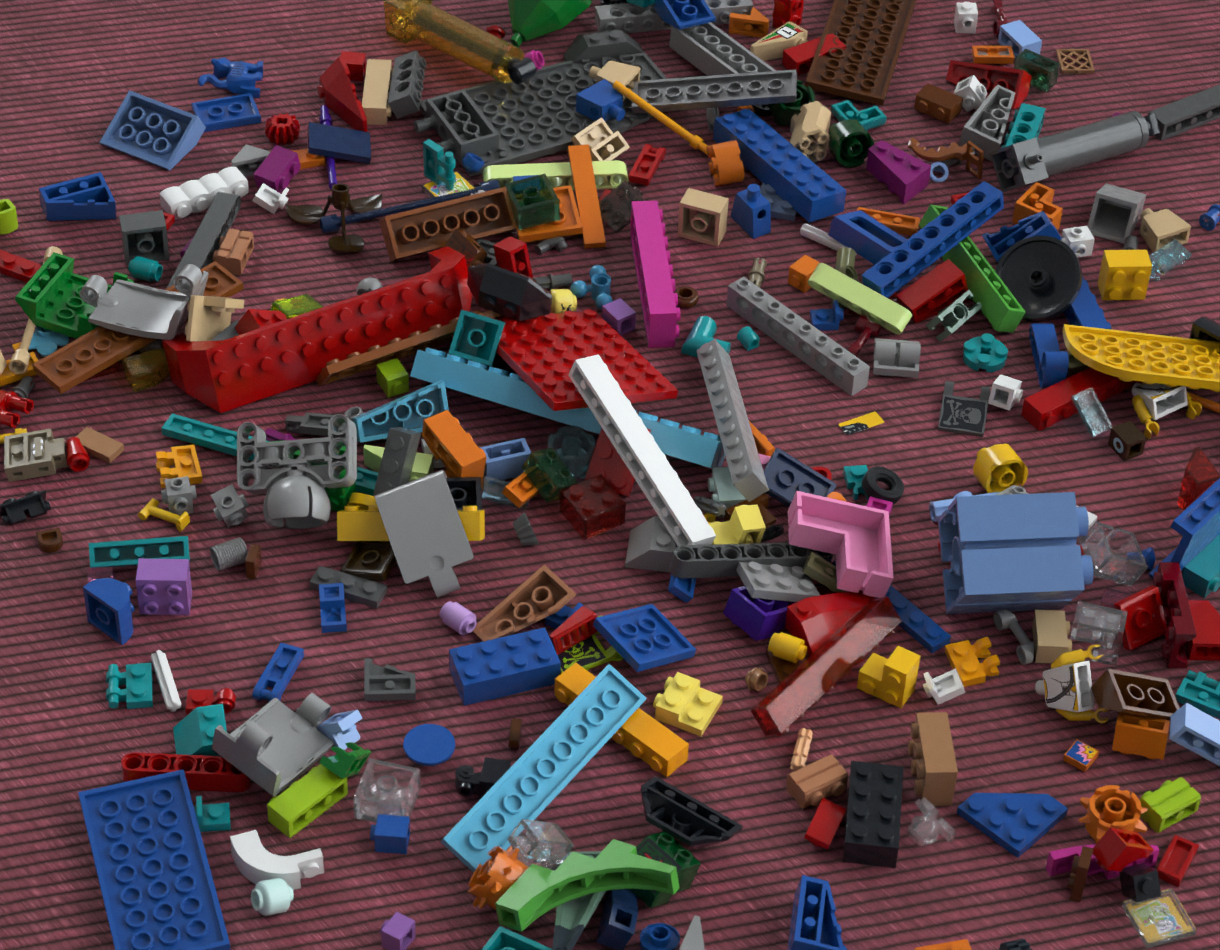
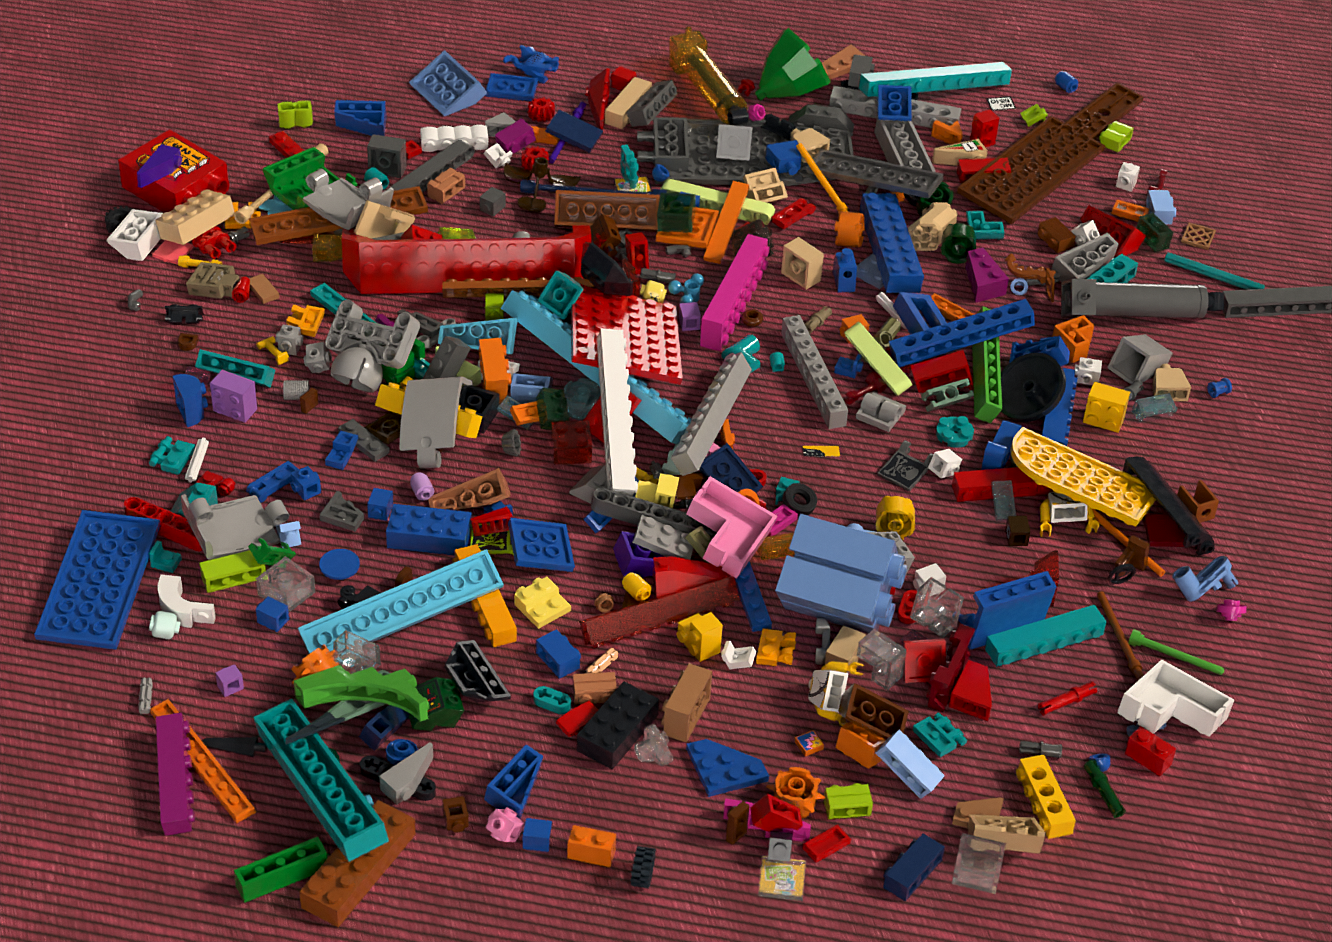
camera: 25 degrees right, 0 degrees up
none -> blue brick [290,466,321,501]
none -> blue brick [367,488,393,521]
none -> dark grey brick [480,187,506,217]
none -> red gear [521,146,549,171]
none -> teal beam [533,686,571,714]
none -> blue brick [536,629,581,679]
none -> tile [716,124,753,161]
none -> clear yellow bracket [758,532,795,560]
none -> black hinge [761,113,796,139]
none -> teal axle [1164,252,1265,290]

